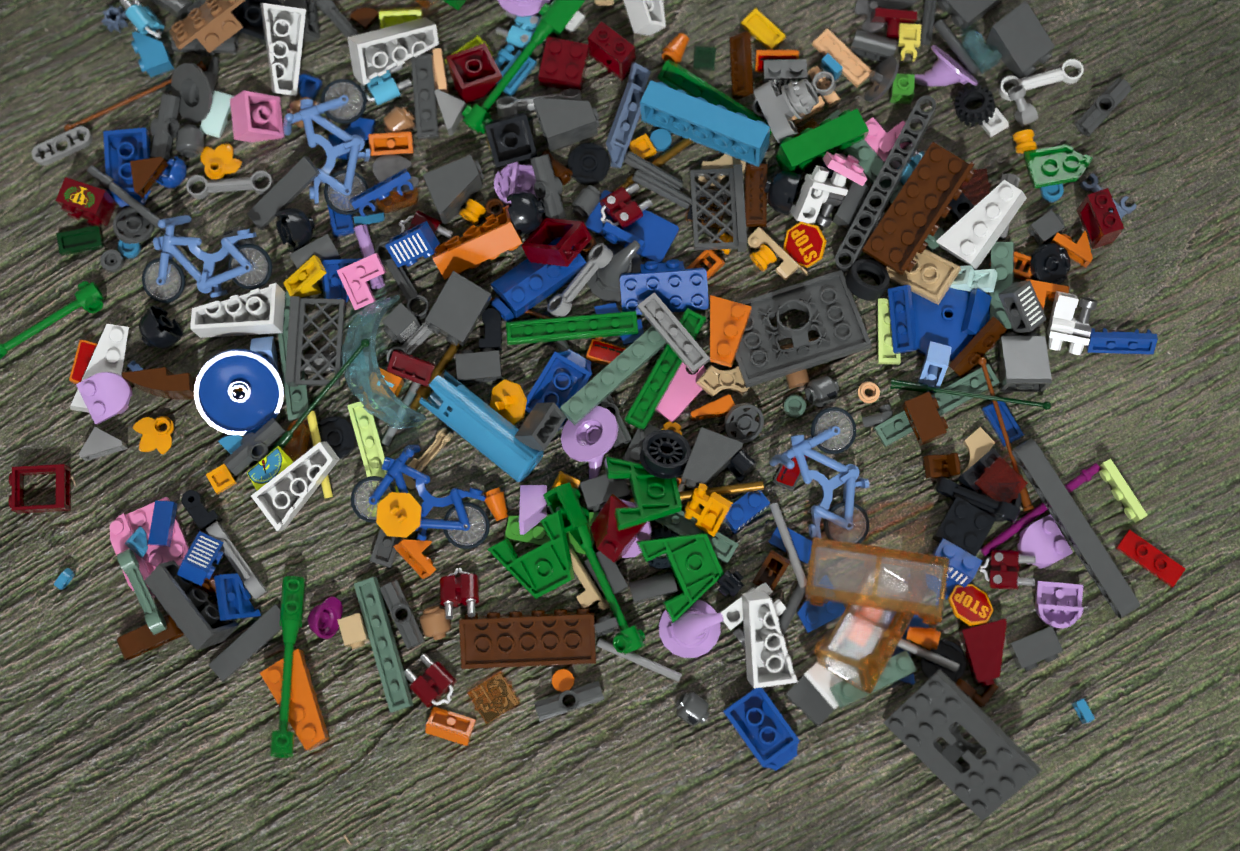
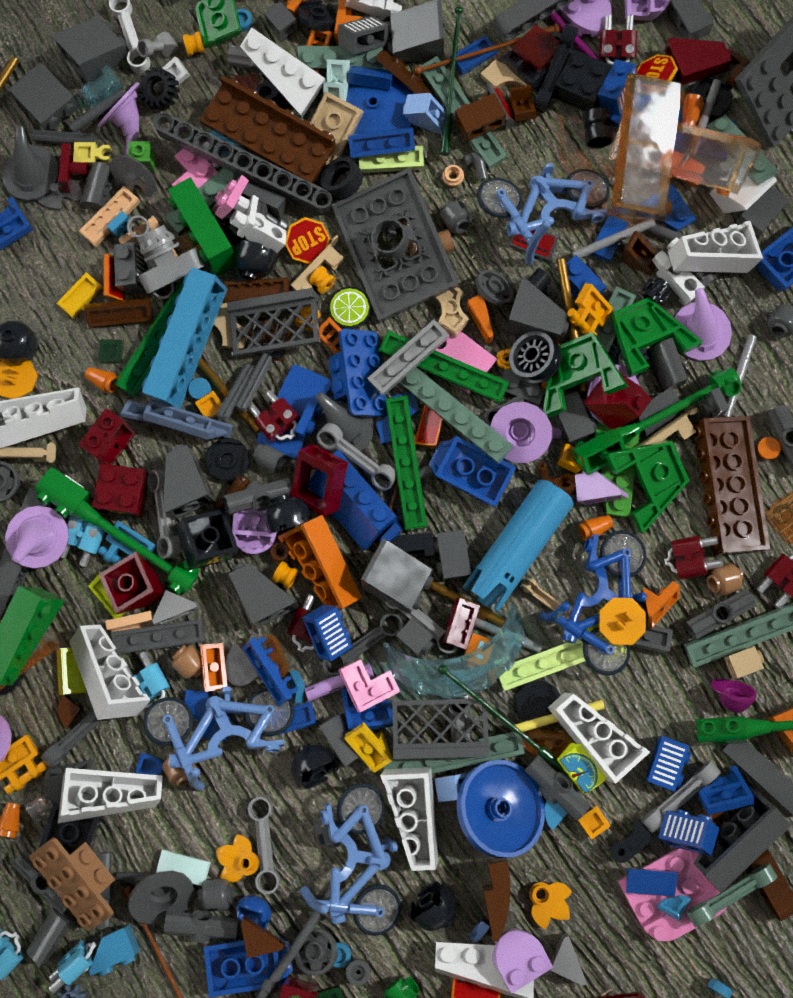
camera: 90 degrees left, 0 degrees up
bright pink slope [230,91,284,142] -> none
dark grey tile [247,156,320,230] -> none
light orange piece [490,379,527,425] -> none
dark grey brick [515,402,566,451] -> none
orange wing [710,295,752,367] -> none
sand green tile [784,395,806,418] -> none
none -> tile [328,286,372,330]
none -> slope [486,83,519,130]
none -> reddish brown plate [538,463,576,496]
none -> black wheel [582,107,614,149]
none -> blue brick [644,736,691,792]

